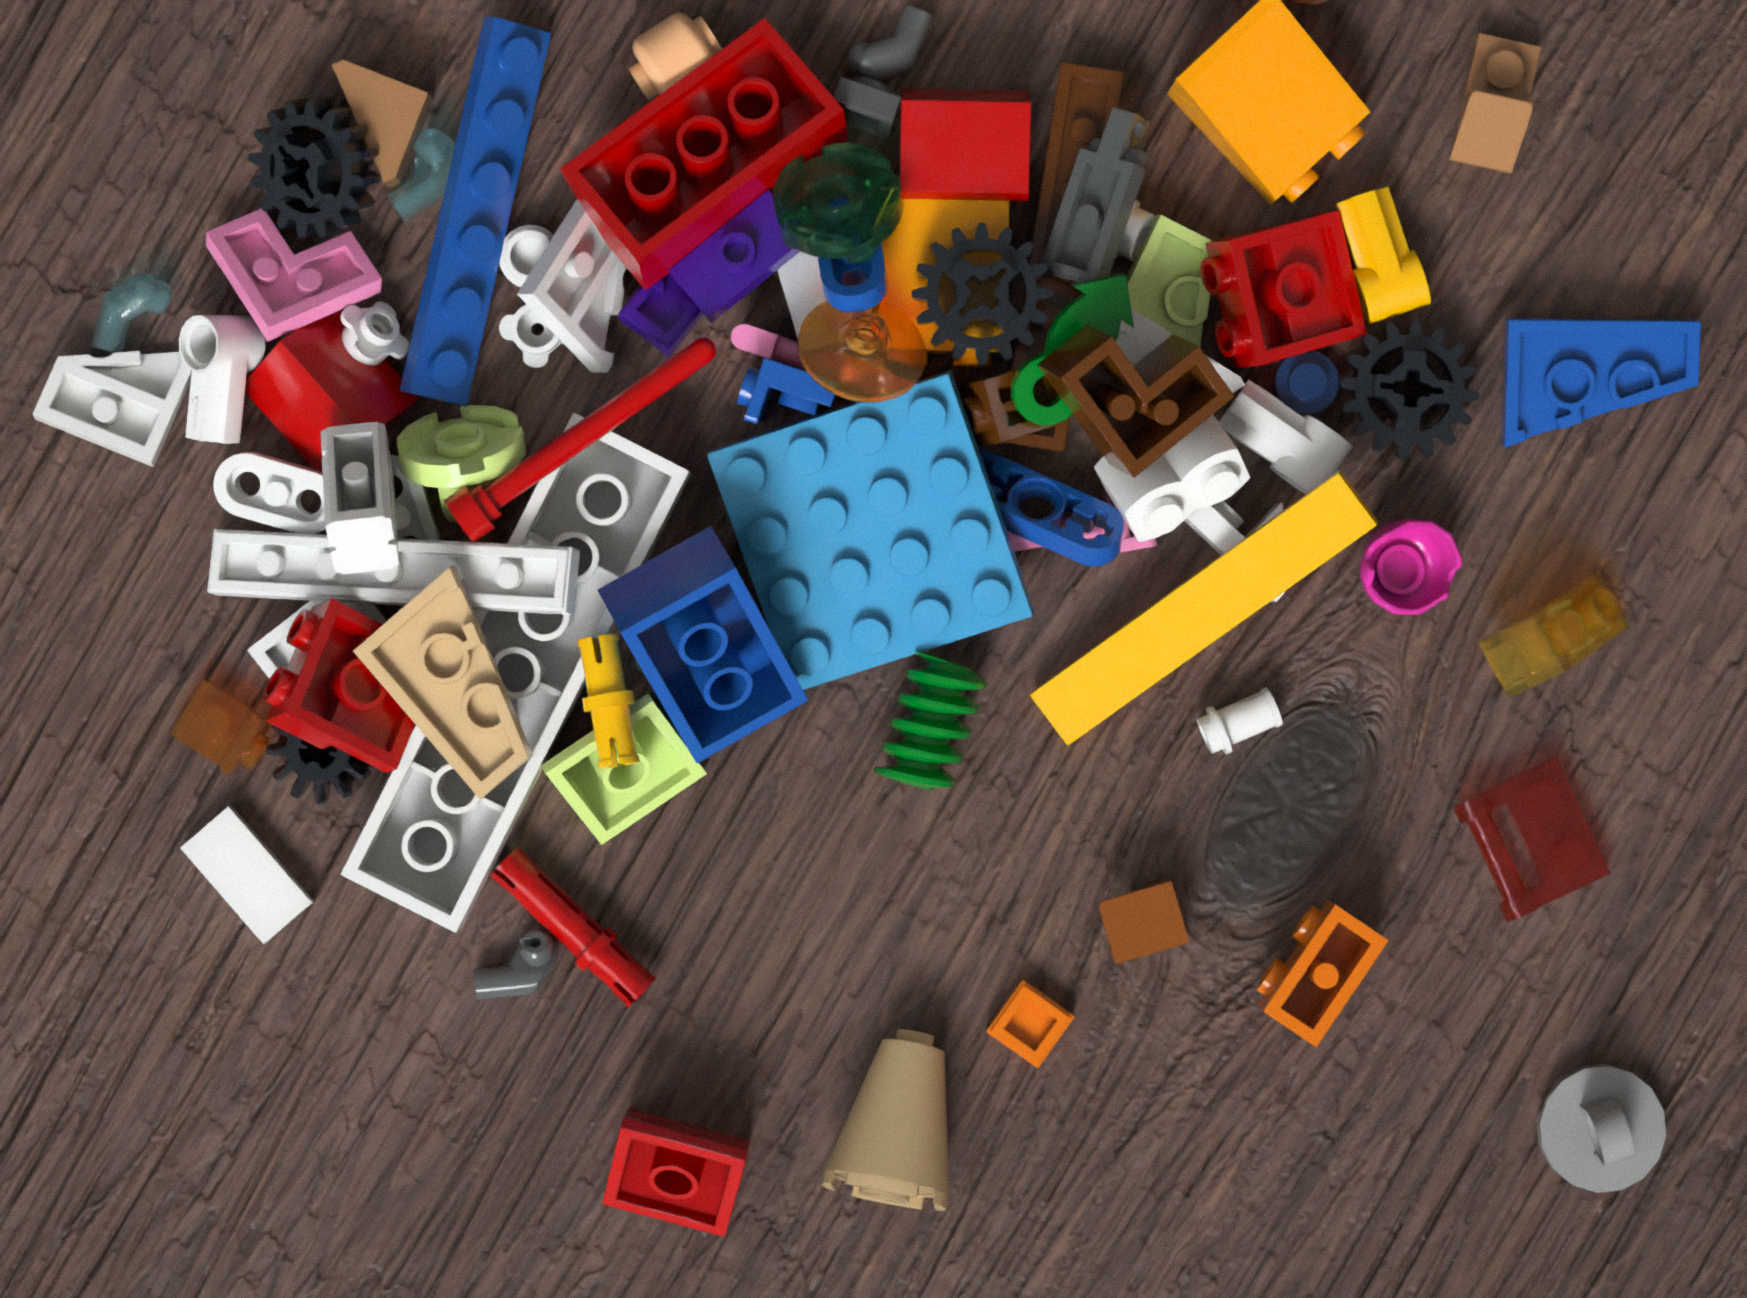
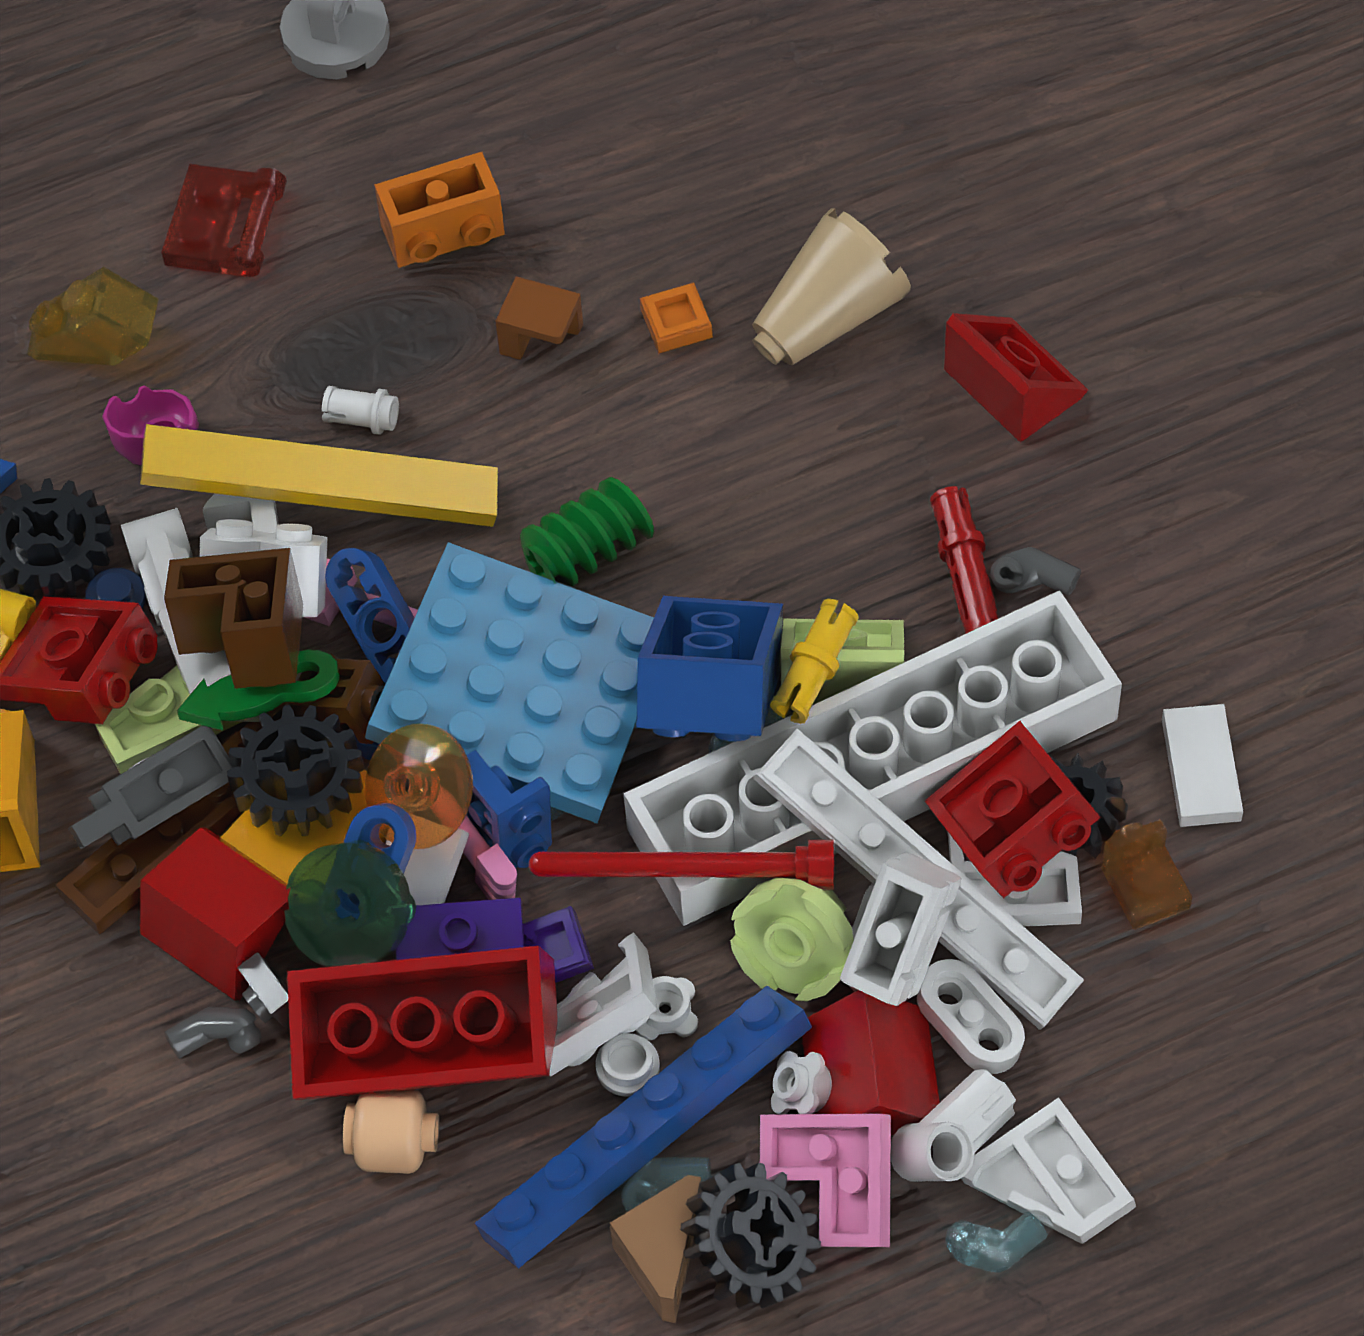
camera: 145 degrees left, 30 degrees down
tan wing [353,565,533,800] -> none

